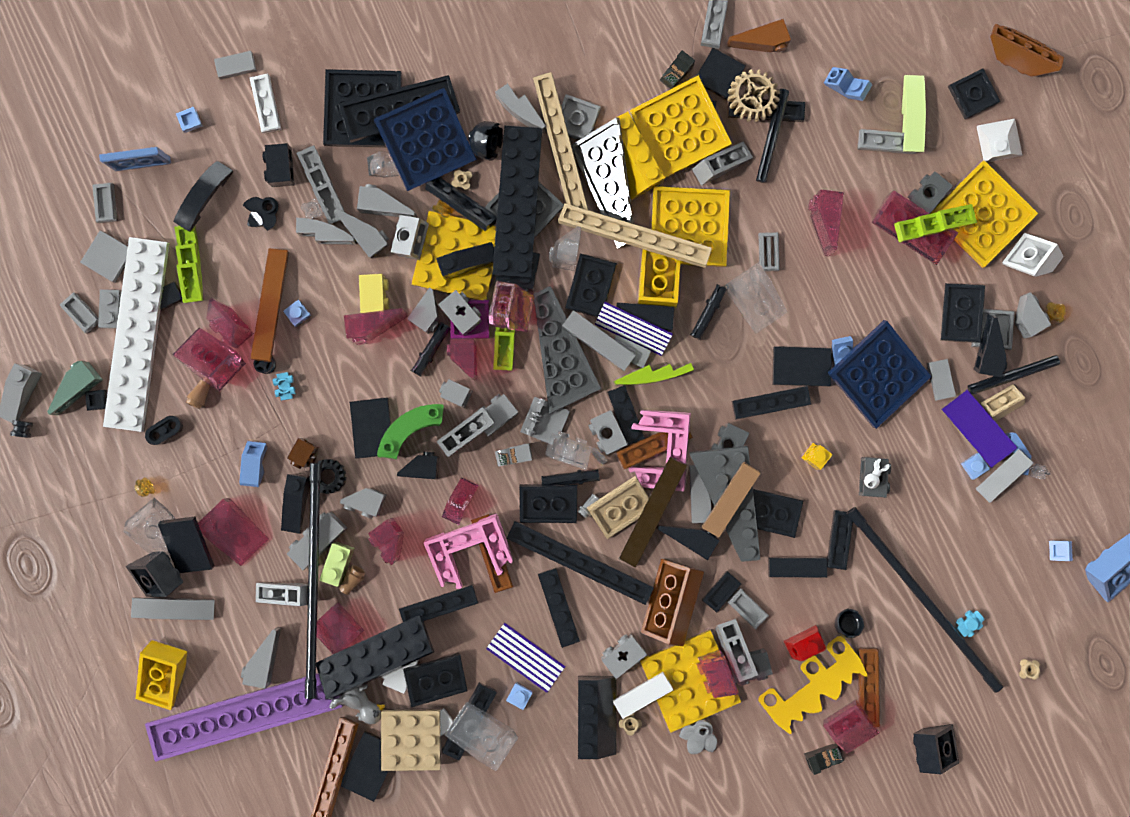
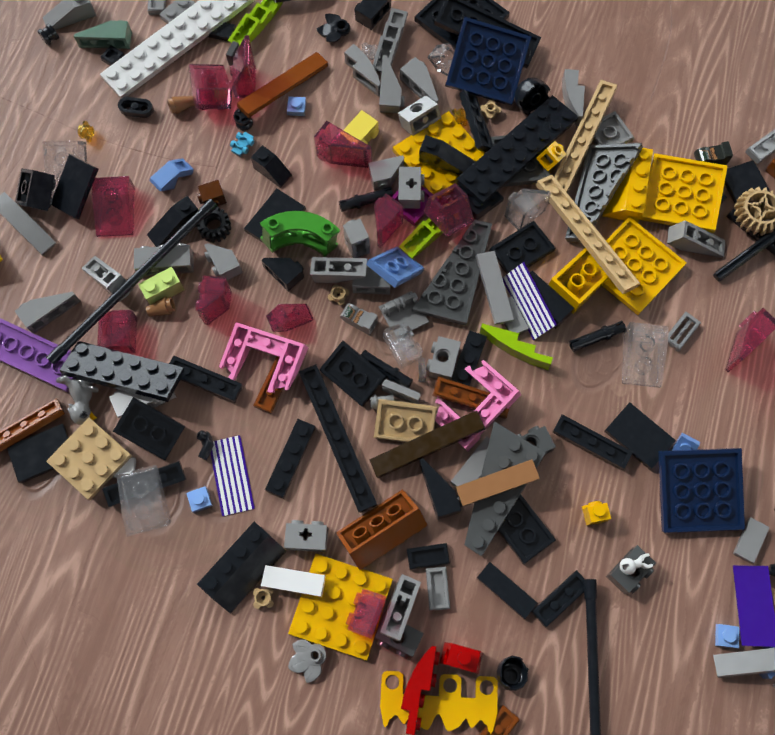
camera: 40 degrees right, 15 degrees down
none -> black arm [197,430,214,460]
none -> dark grey tile [226,41,241,67]
none -> black slope [251,145,292,188]
none -> tan plate [328,285,349,305]
none -> medium blue tile [366,247,425,288]
none -> light grey tile [382,379,421,404]
none -> red slope [401,646,440,735]
none -> yellow brick [536,141,566,172]

